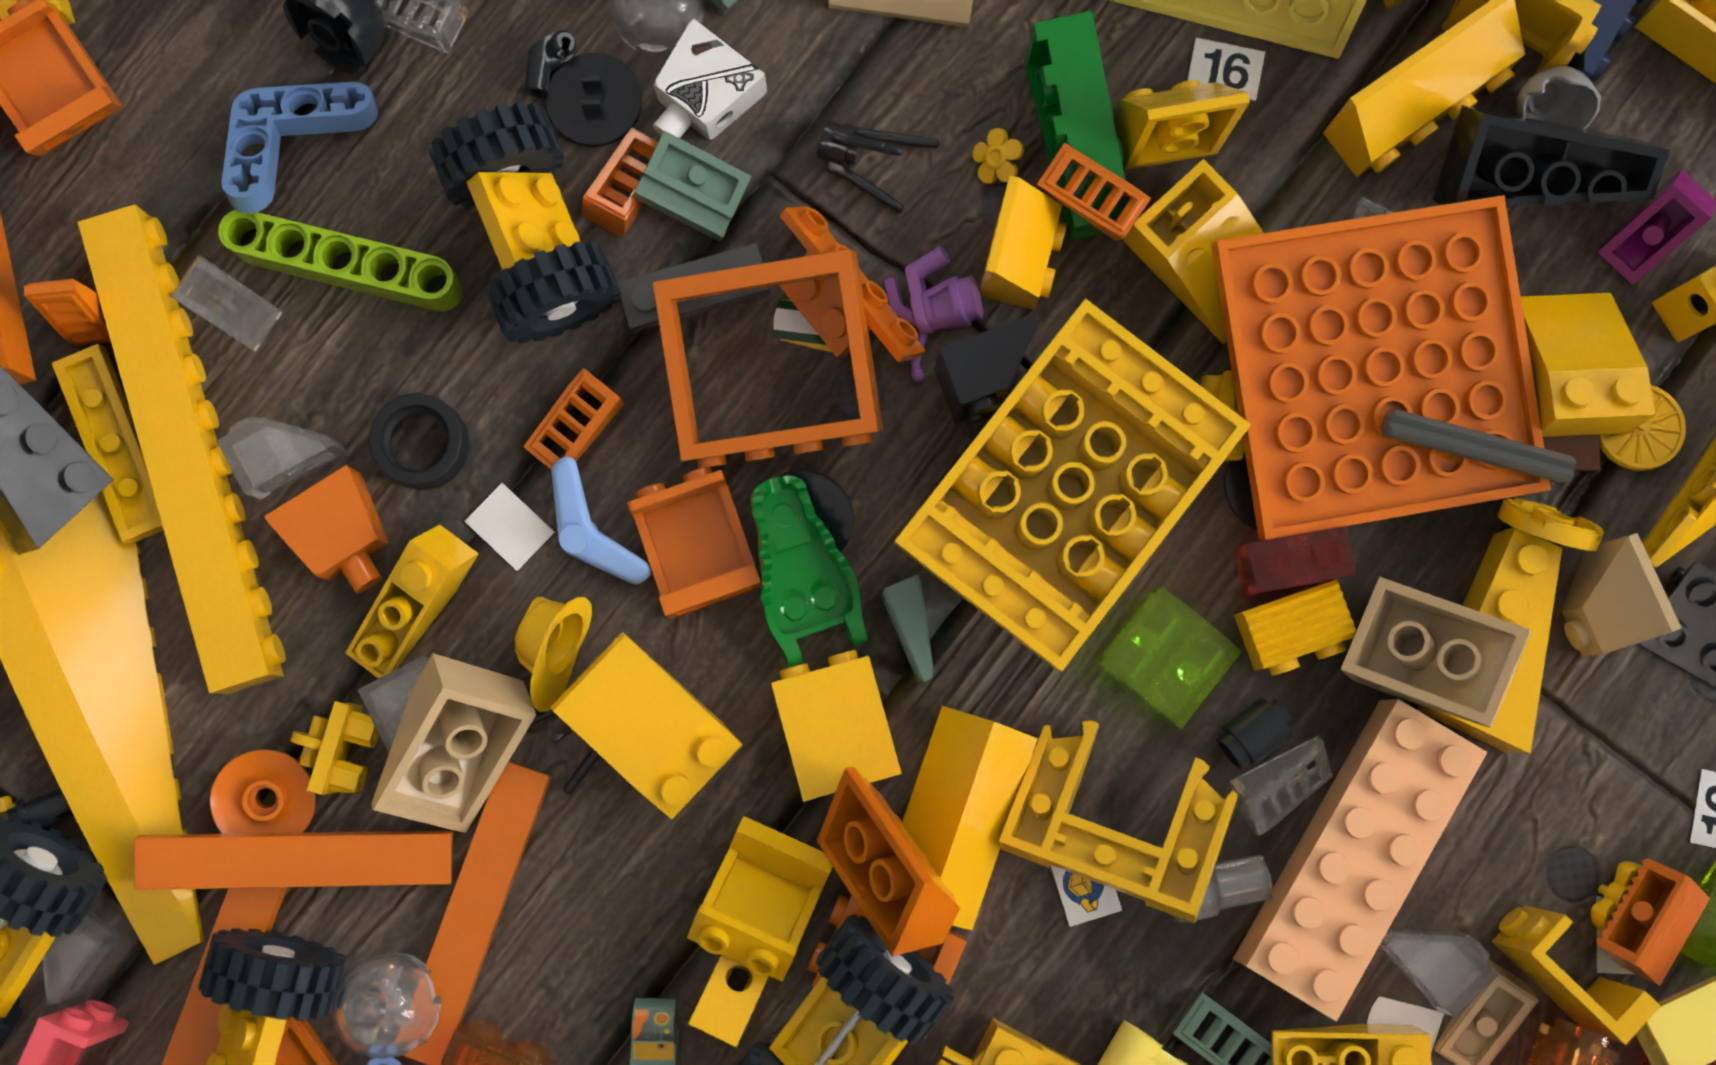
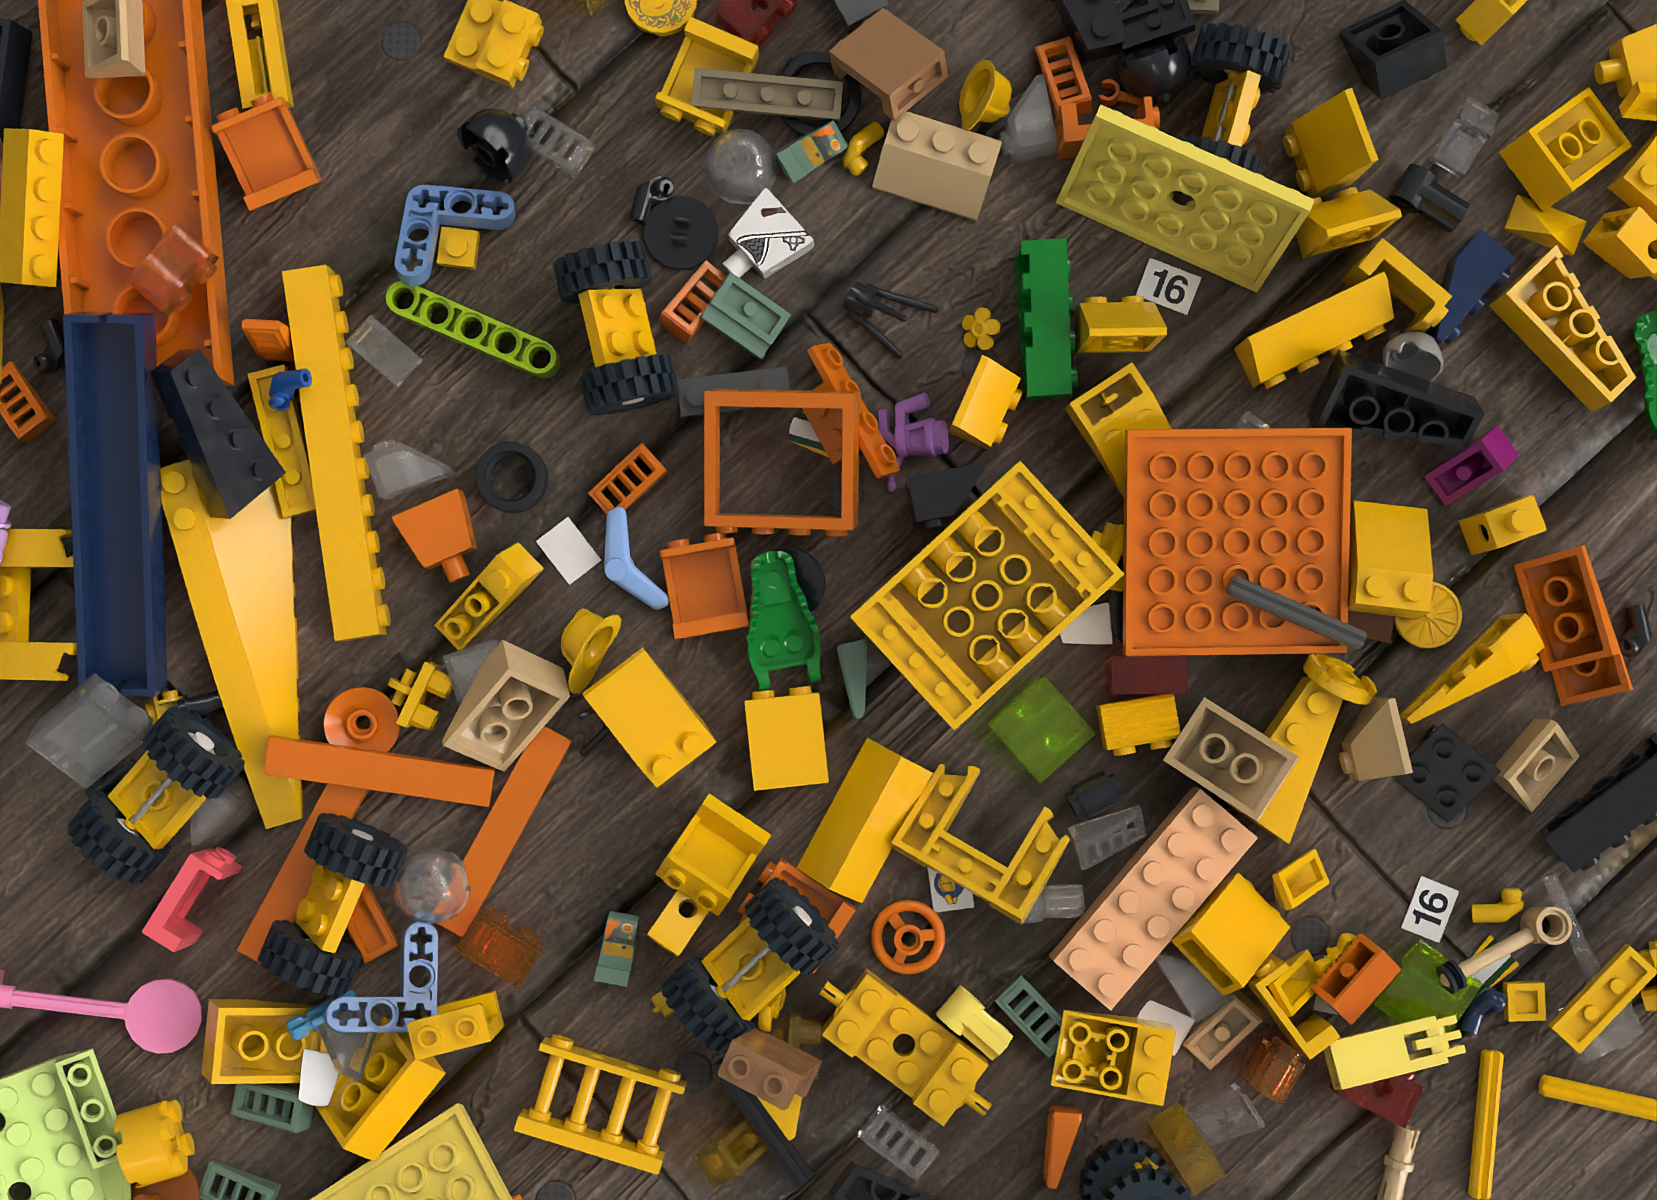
camera: 10 degrees right, 5 degrees up
orange slope [817,766,960,957] -> none
orange slope [1035,143,1151,241] -> none
none -> blue arm [268,369,312,411]
none -> yellow plate [437,226,480,270]
none -> orange piece [871,900,945,975]
none -> white sticker [1060,603,1112,644]
none -> yellow brick [1171,872,1290,996]
none -> yellow slope [1266,949,1318,1017]
none -> yellow slope [1272,849,1330,910]

